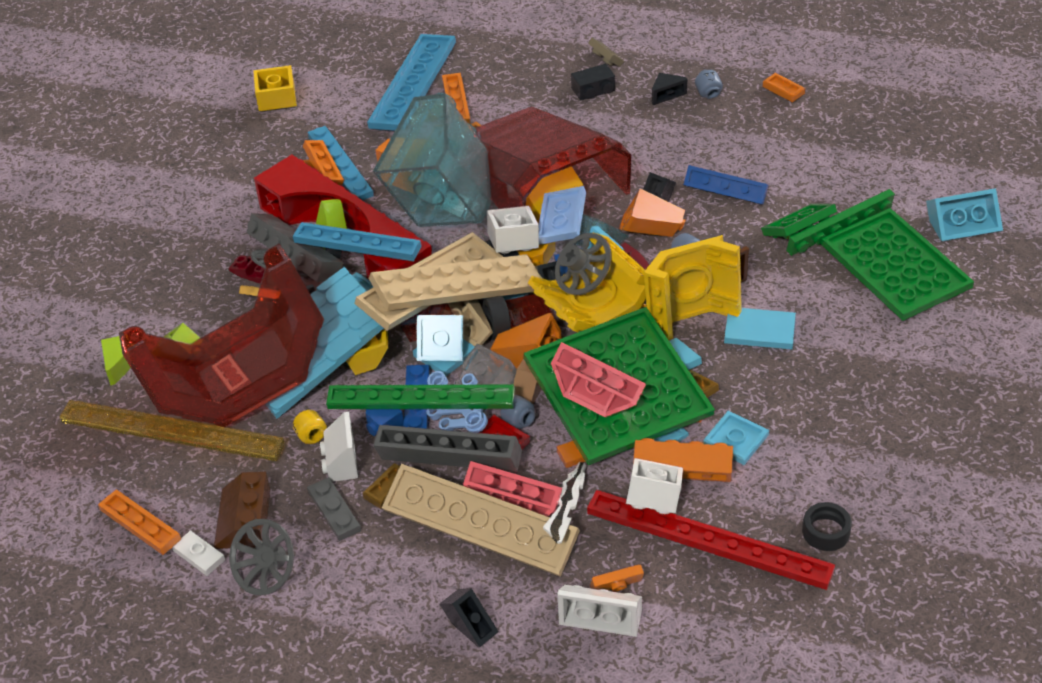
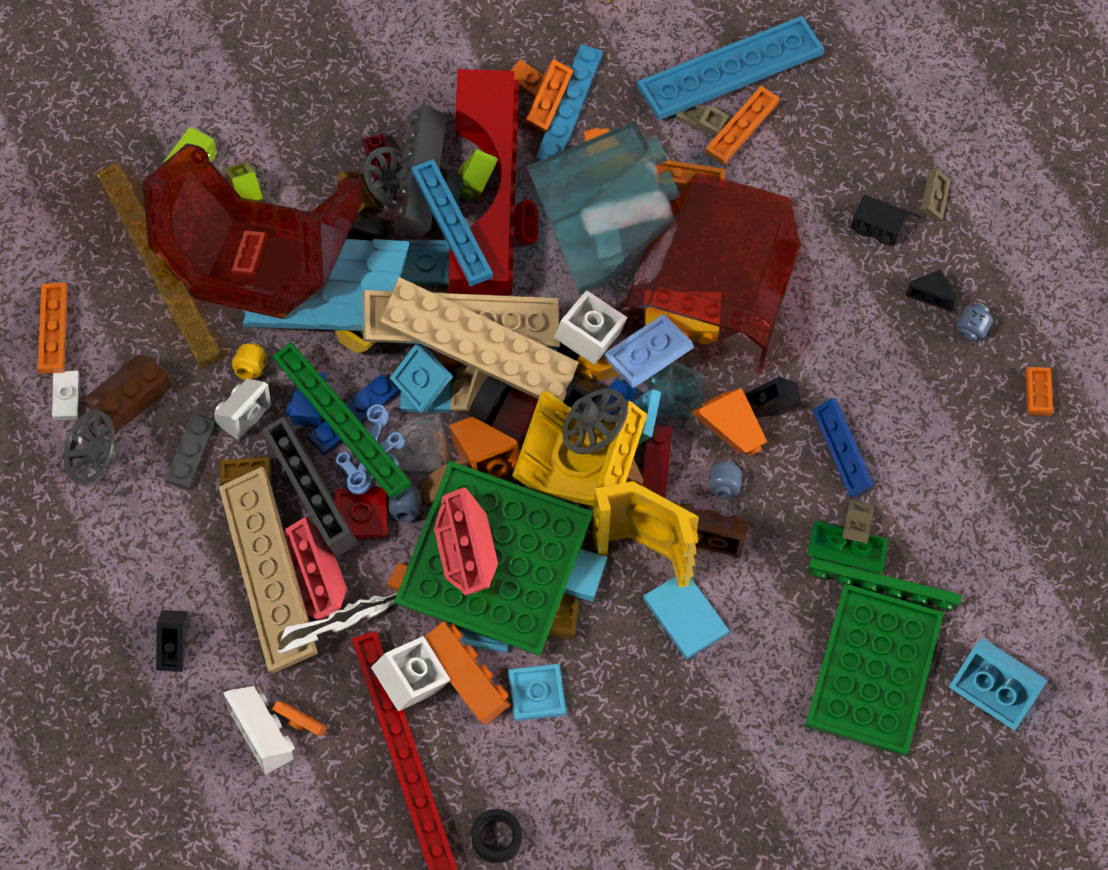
camera: 40 degrees right, 20 degrees up
none -> dark tan slope [842,499,874,544]

